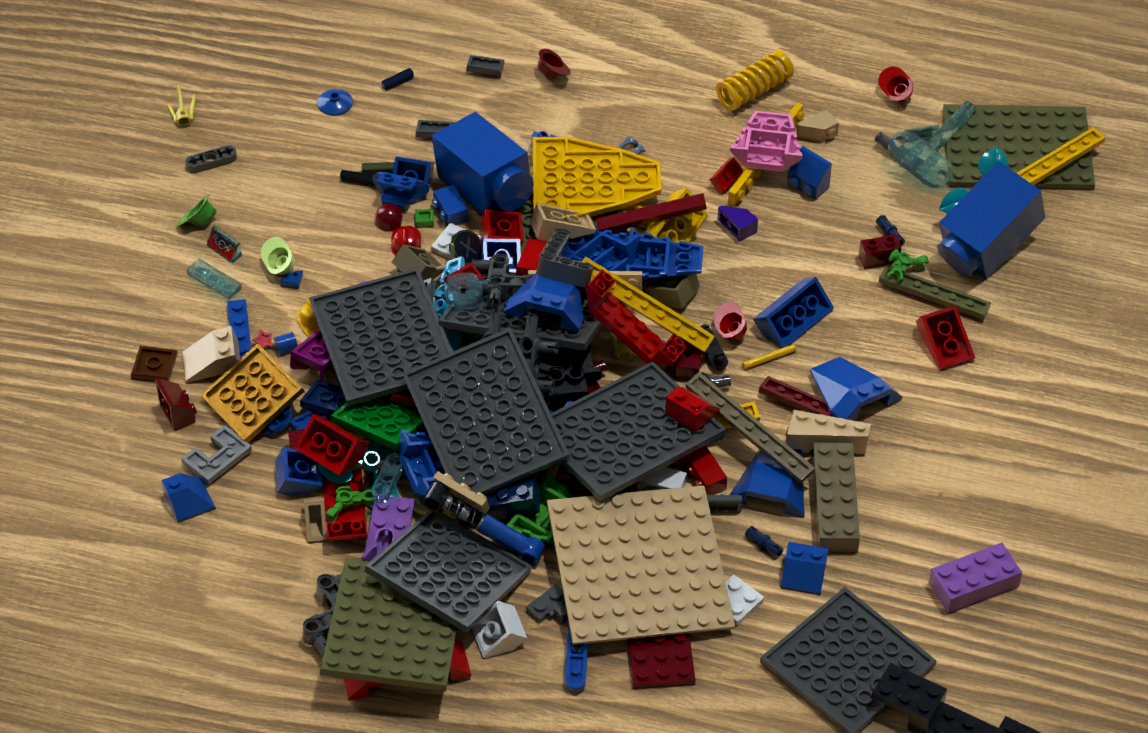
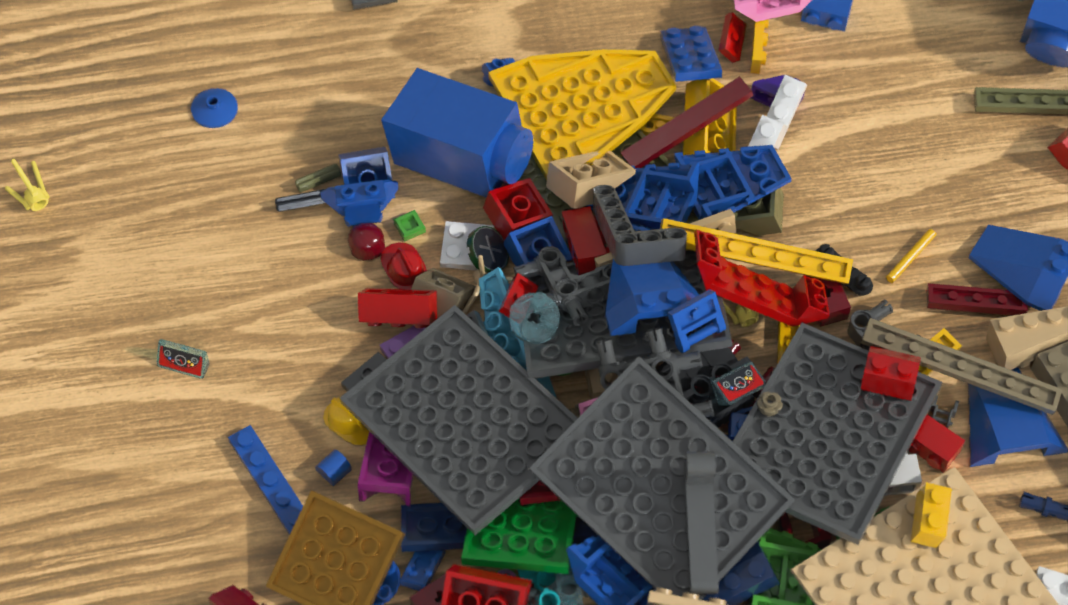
camera: 25 degrees left, 10 degrees up
reddish brown tile [131,346,178,382] -> none
bright green piece [177,194,217,226] -> none
tan slope [182,326,240,383] -> none
dark grey beam [185,145,237,173] -> none
clear light blue plate [187,258,242,300] -> none
coral piece [252,329,273,348] -> none
yellowish green piece [261,237,295,275] -> none
blue tile [280,271,303,289] -> none
dark blue axle [381,68,414,90] -> none
dark grey plate [416,120,453,138] -> none
blue brick [432,185,469,226] -> none
sand blue piece [618,136,646,155] -> none
dark grey plate [707,494,742,513] -> none
piece [713,302,747,341] -> none
blue slope [753,277,834,348] -> none
dark red brick [859,234,902,269] -> none
dark blue pin [876,215,905,246] -> none
bright green piece [888,249,929,283] -> none
none -> red brick [358,288,437,328]
none -> blue plate [661,26,722,82]
none -> blue plate [667,289,726,353]
none -> dark grey beam [684,451,718,595]
none -> slope [711,361,766,406]
none -> white bracket [748,75,807,150]
none -> dark tan plate [757,392,783,416]
none -> yellow brick [910,482,952,548]
none -> dark grey piece [929,395,959,428]

